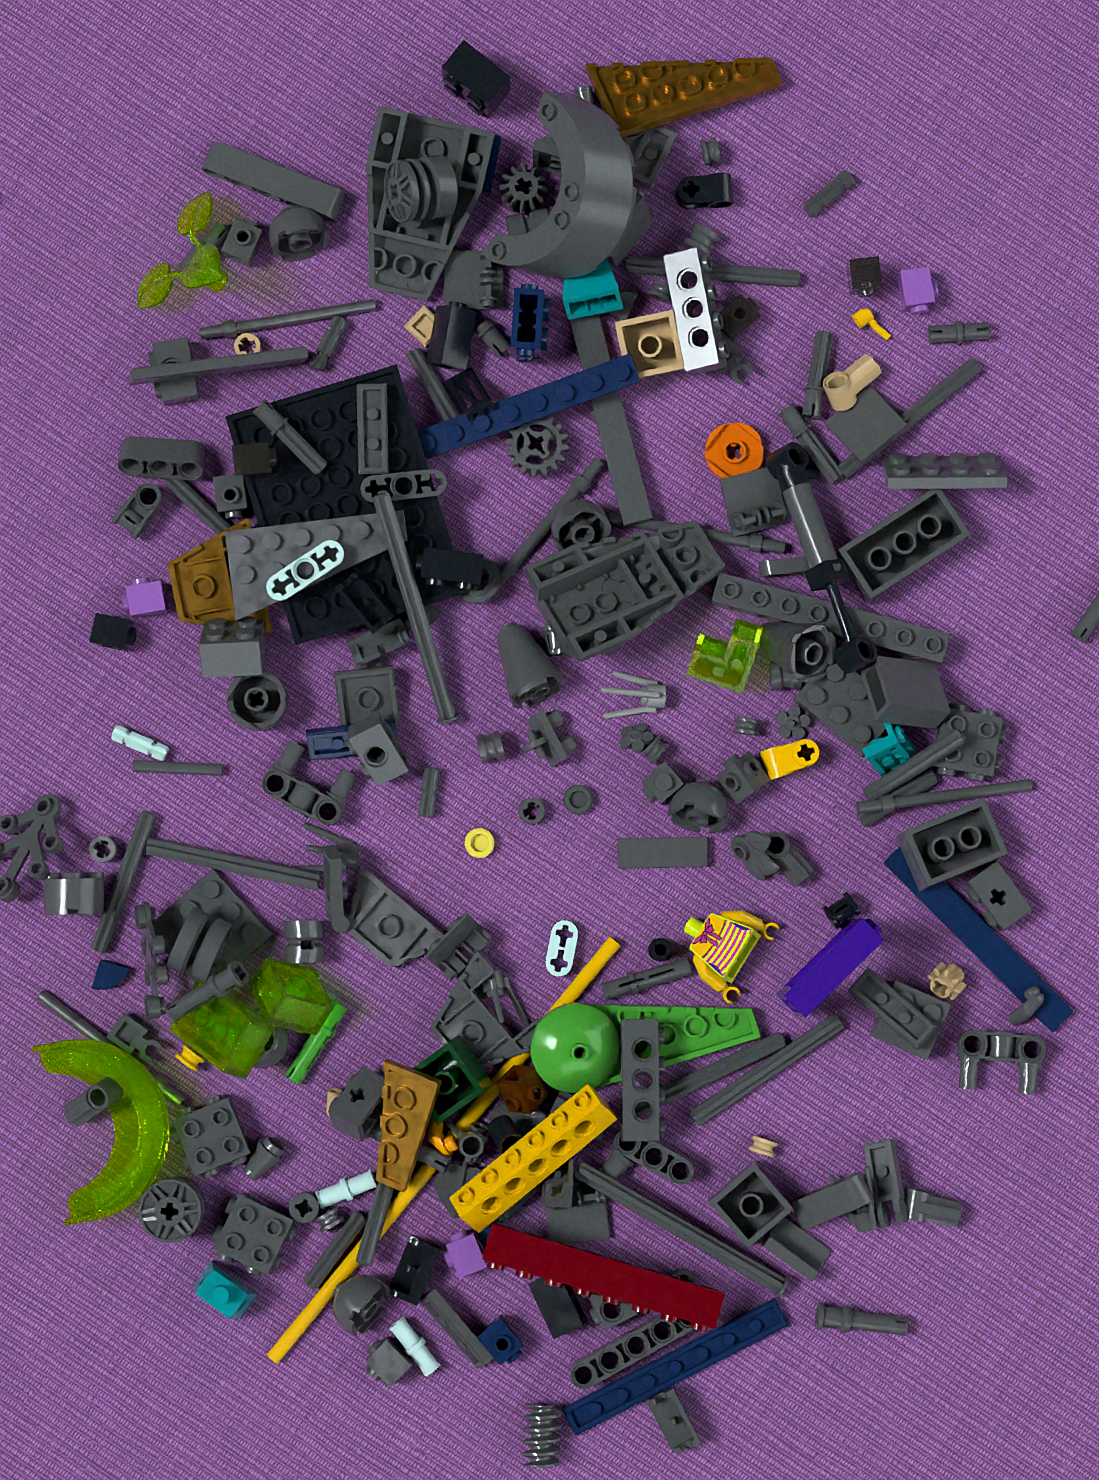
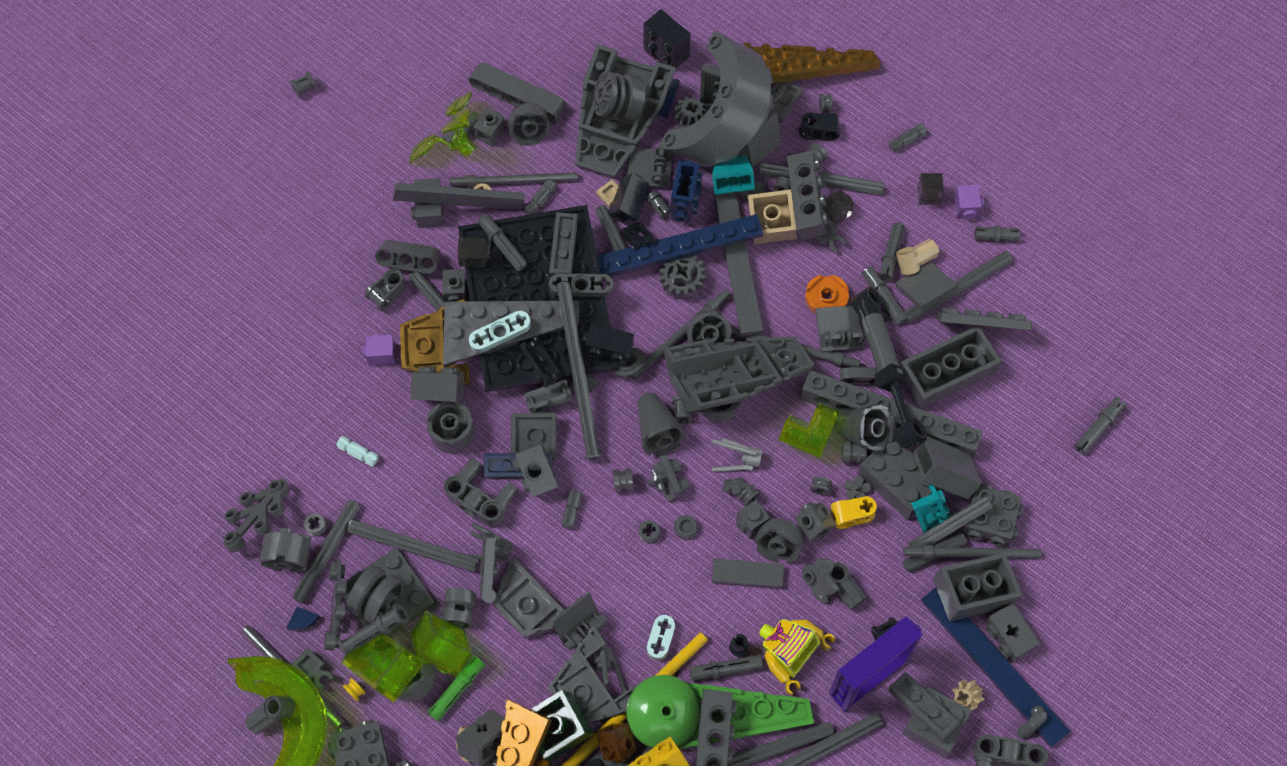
camera: 10 degrees right, 20 degrees down
black brick [89,613,137,652] -> none
dark grey bar [133,760,223,776] -> none
light yellow tile [465,828,494,858] -> none
yellow hand [852,309,891,340] -> none

